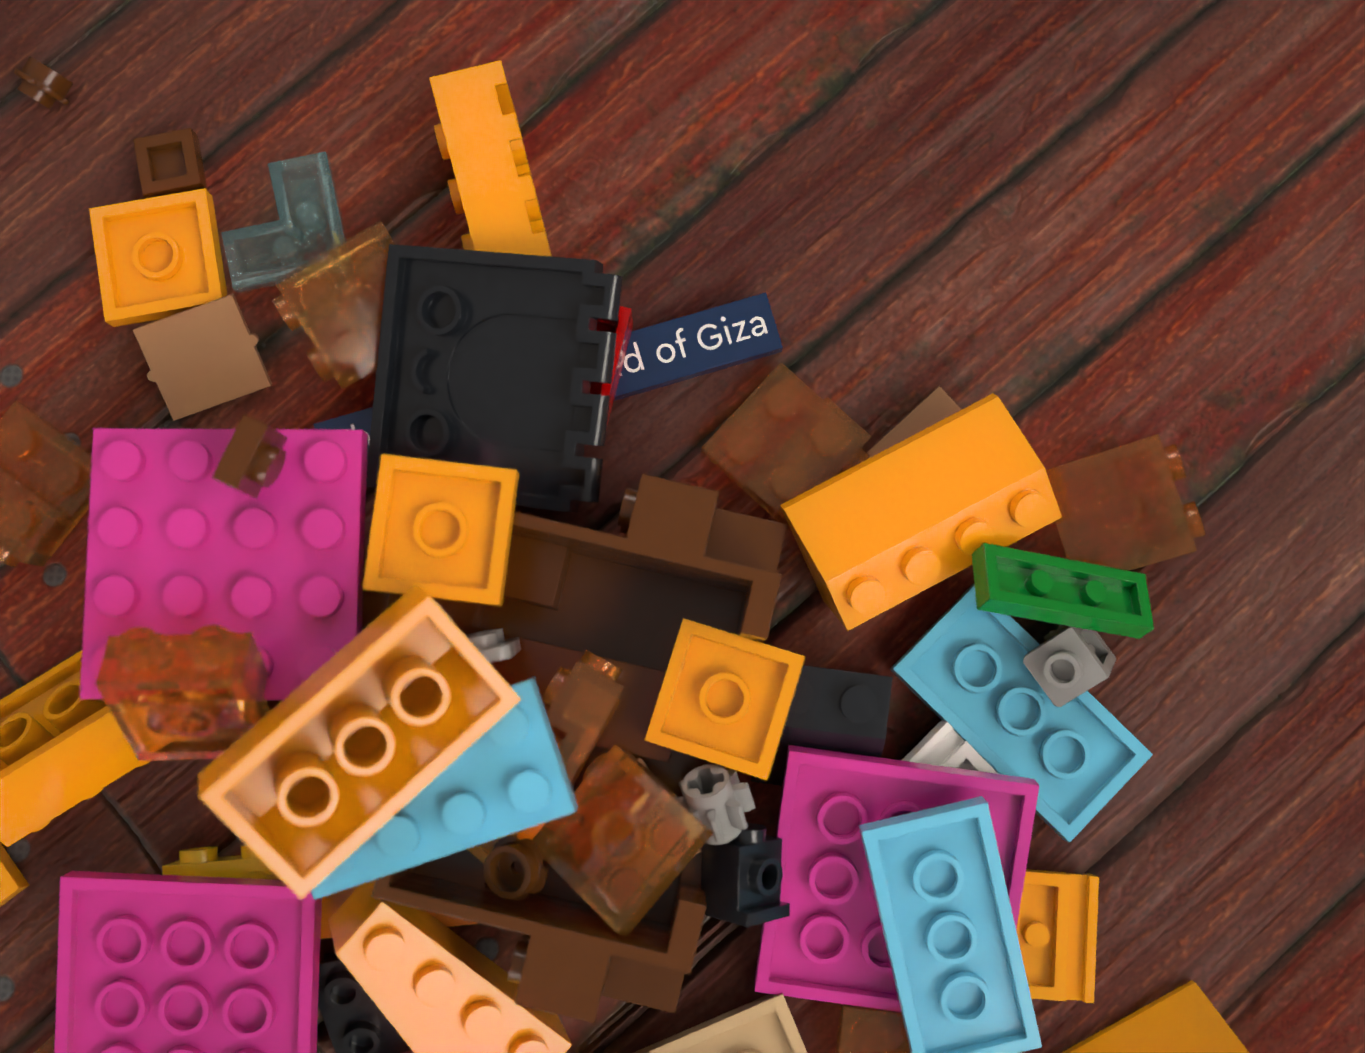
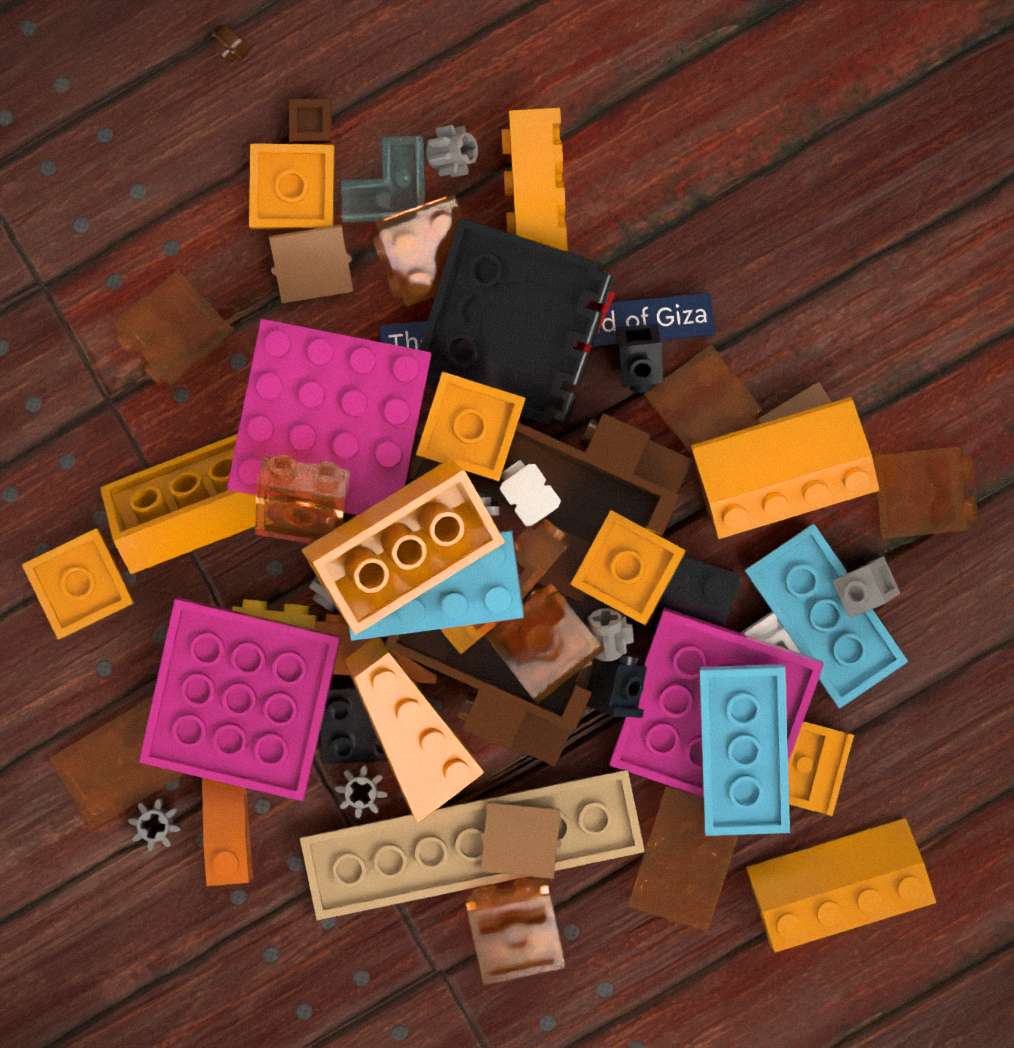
camera: 15 degrees right, 5 degrees up
reddish brown plate [211,414,287,499] -> none
reddish brown plate [483,835,547,901] -> none
green plate [972,543,1154,639] -> none
none -> light grey gear [426,125,478,177]
none -> white brick [499,460,561,527]
none -> black brick [616,323,664,393]

